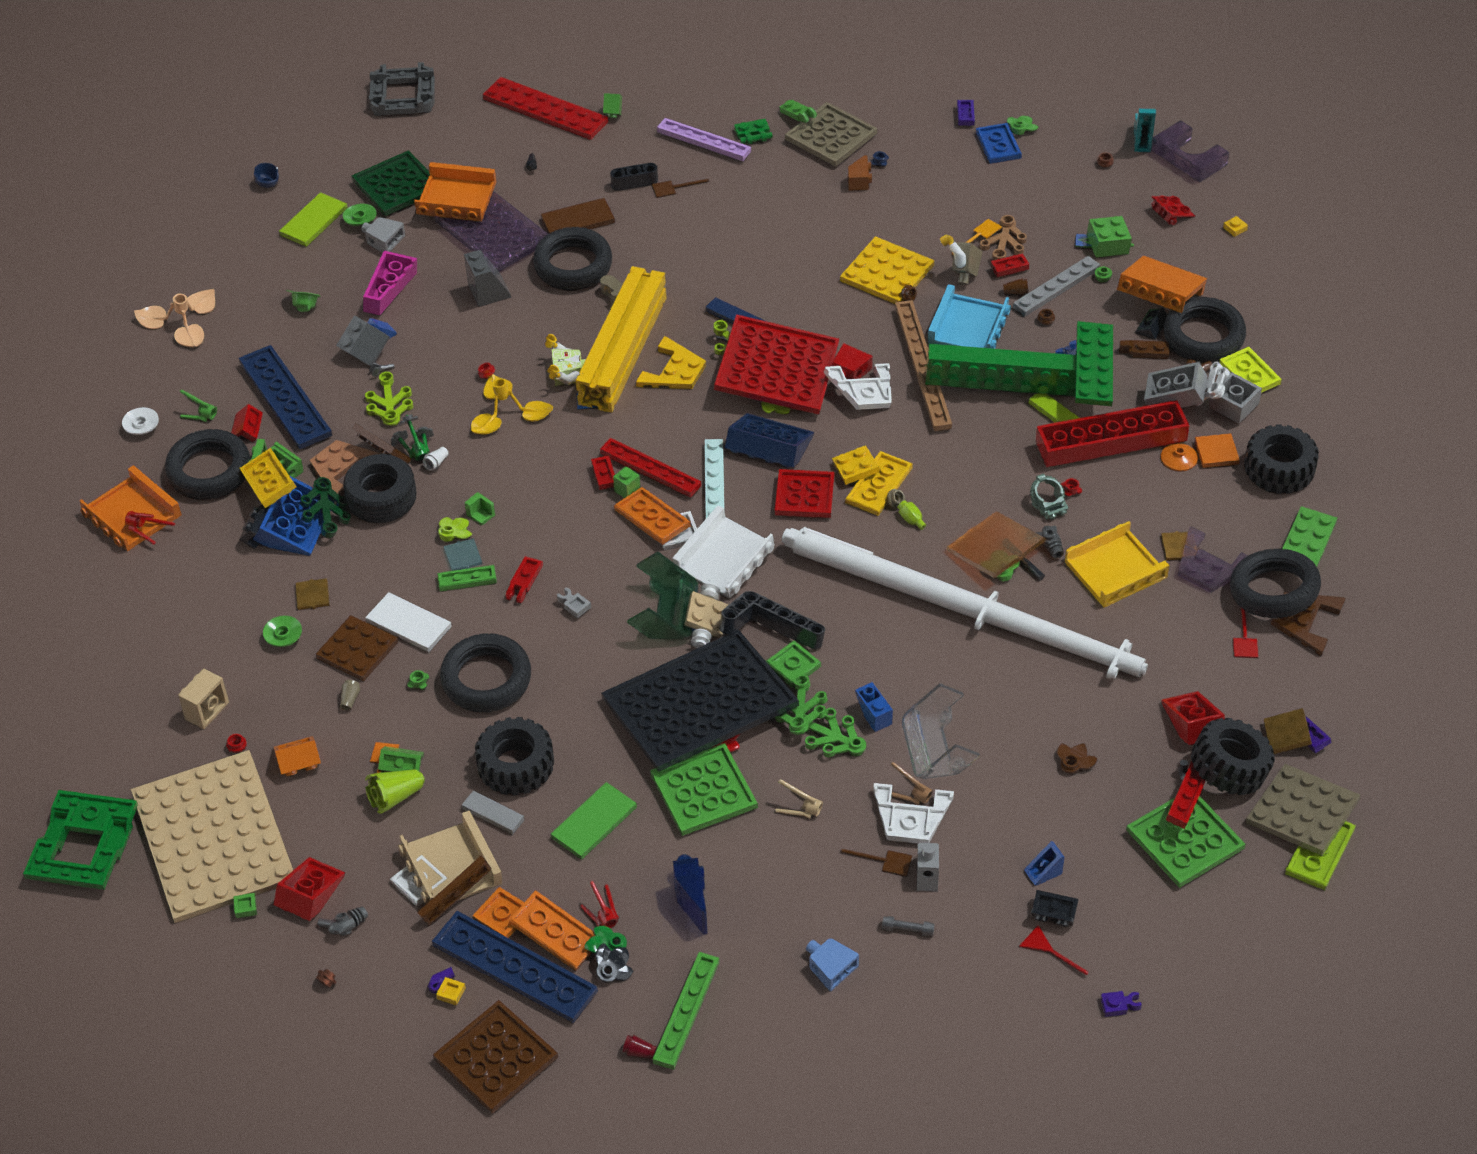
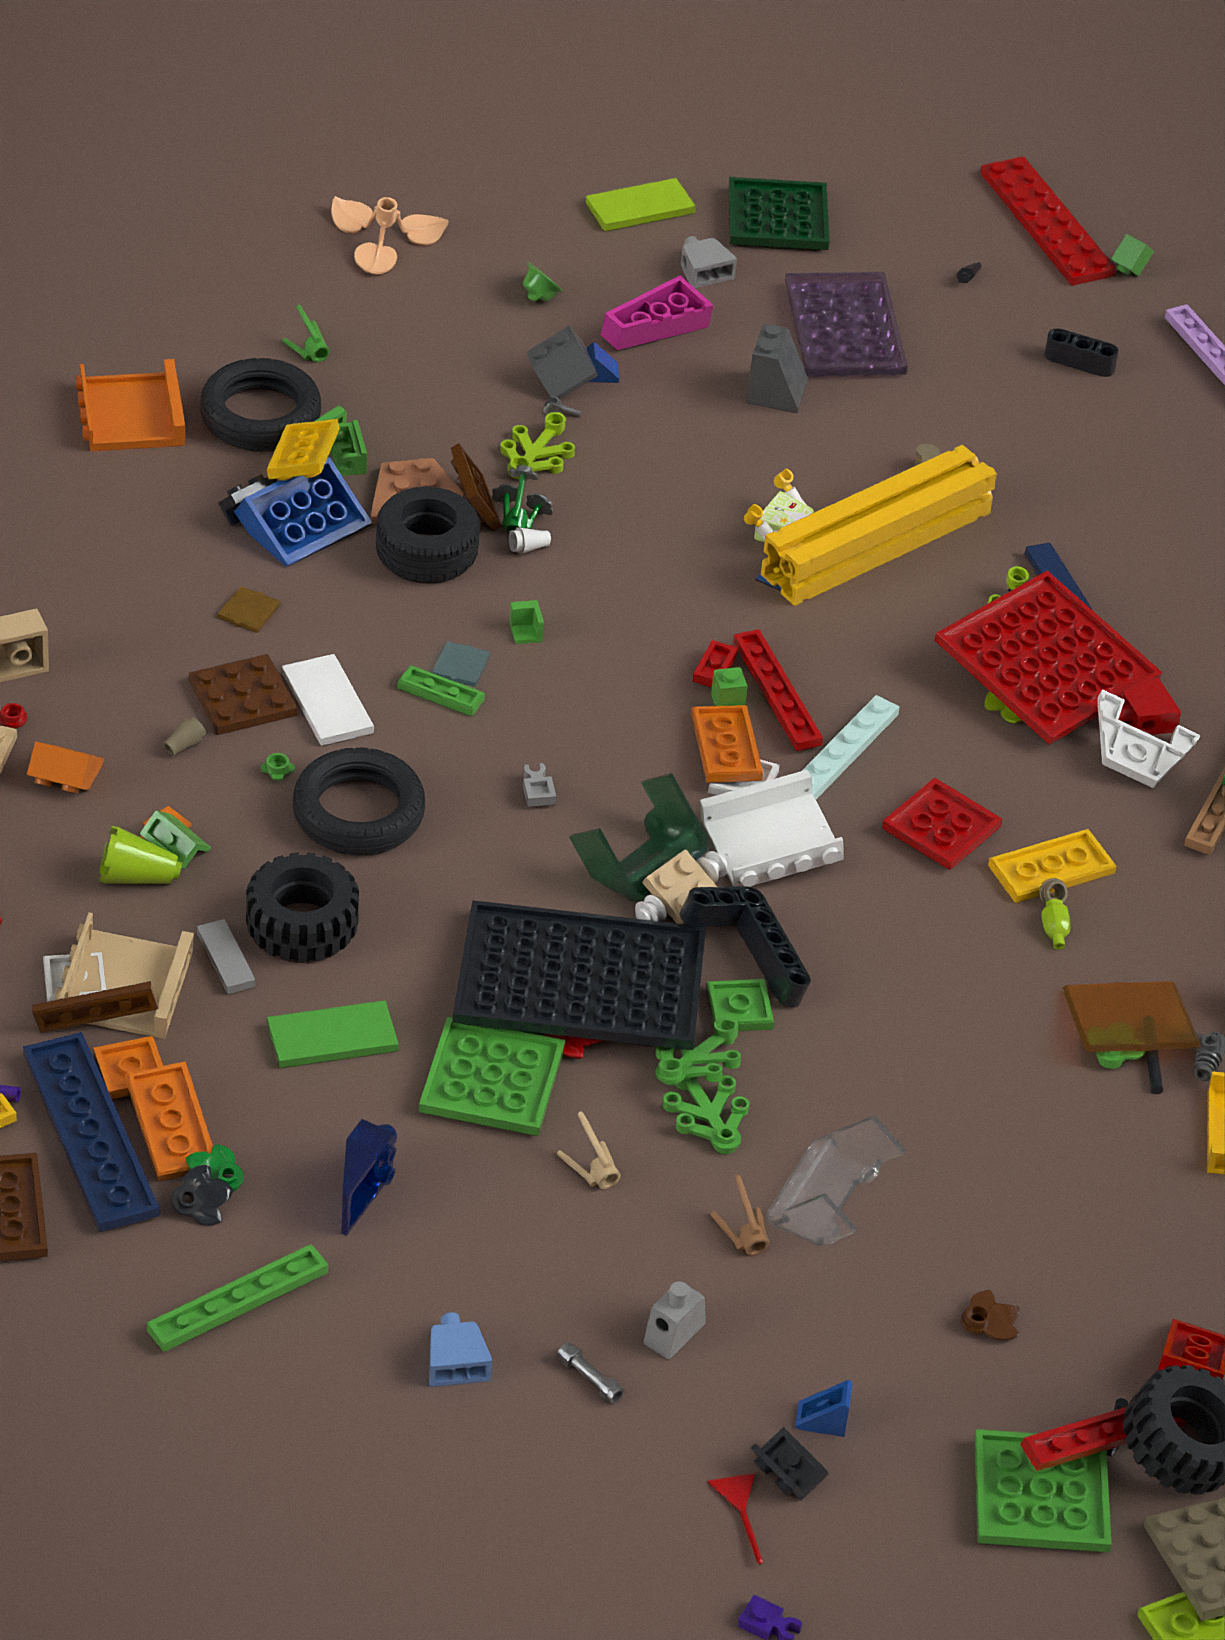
camera: 30 degrees right, 5 degrees down
white dish [122,407,159,435] -> none
red plant [125,511,175,545] -> none
red panel [231,404,263,442] -> none
dark blue plate [239,345,333,450] -> none
dark blue hair [254,162,279,188] -> none
bright green dish [263,616,302,647] -> none
dark green plant [300,477,351,538] -> none
bright green dish [343,204,377,226] -> none
dark grey plate [369,62,435,116] -> none
orange panel [414,162,497,222] -> none
lime plate [438,517,472,542] -> none
yellow plant [471,374,553,435] -> none
red plate [478,362,495,379] -> none
red hinge [505,556,543,603] -> none
black tyre [533,227,612,290] -> none
reddish brown tile [541,198,615,234] -> none
red plant [580,881,619,928] -> none
dark red cone [622,1034,656,1059] -> none
yellow wing [636,336,706,389] -> none
reddish brown piece [652,179,709,198] -> none
dark blue slope [725,413,814,468] -> none
white piece [782,527,1148,680] -> none
yellow plate [832,445,880,485] -> none
reddish brown piece [840,849,912,877] -> none
blue slope [855,682,893,732] -> none
white wing [874,783,954,843] -> none

